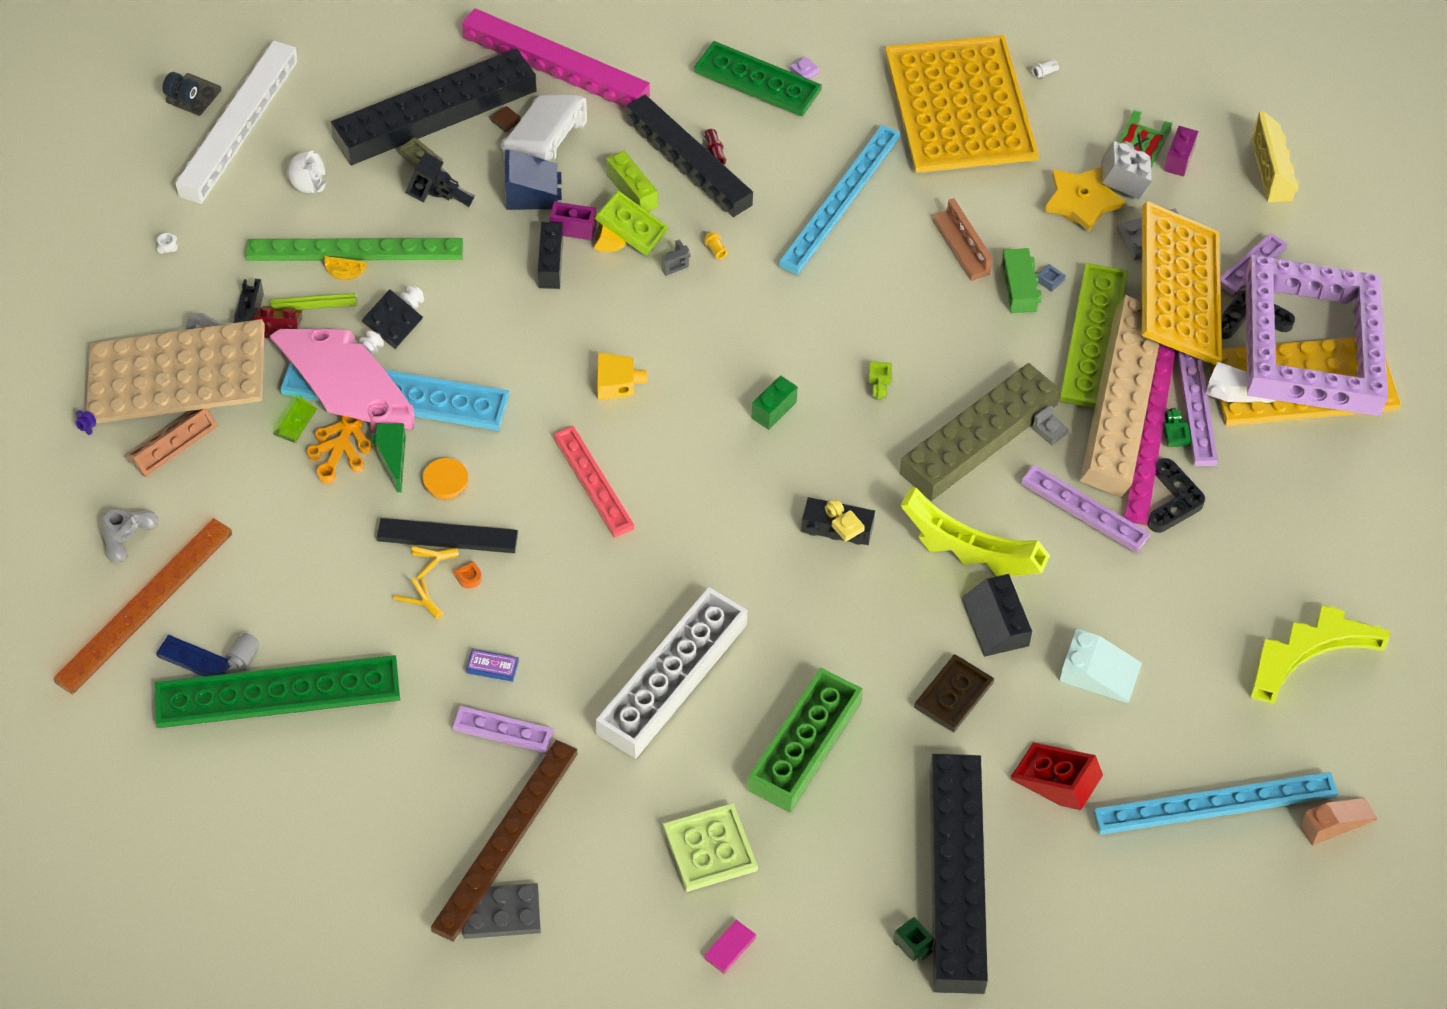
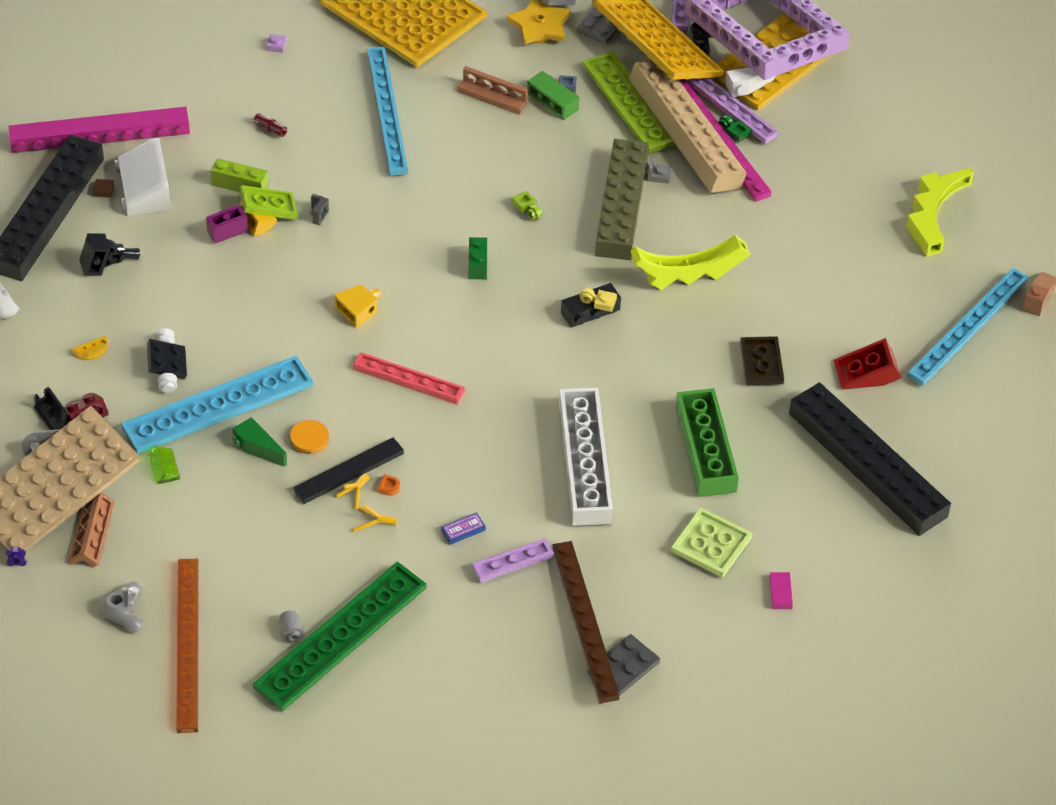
camera: 40 degrees left, 5 degrees down
clear blue tile [156,635,230,676] -> none
bright green plate [246,238,463,261] -> none
lime axle [270,293,357,310] -> none
bright pink panel [270,329,414,433] -> none
light orange plant [307,415,372,484] -> none
olive plate [399,137,443,166] -> none
slope [505,150,562,210] -> none
black brick [538,222,564,289] -> none
black brick [626,94,753,218] -> none
green plate [694,41,822,117] -> none
yellow pin [704,232,728,259] -> none
dark green brick [893,917,934,961] -> none
black slope [962,574,1032,657] -> none
lavender plate [1021,465,1150,553] -> none
light aqua slope [1060,629,1142,703] -> none
black beam [1147,458,1205,533] -> none

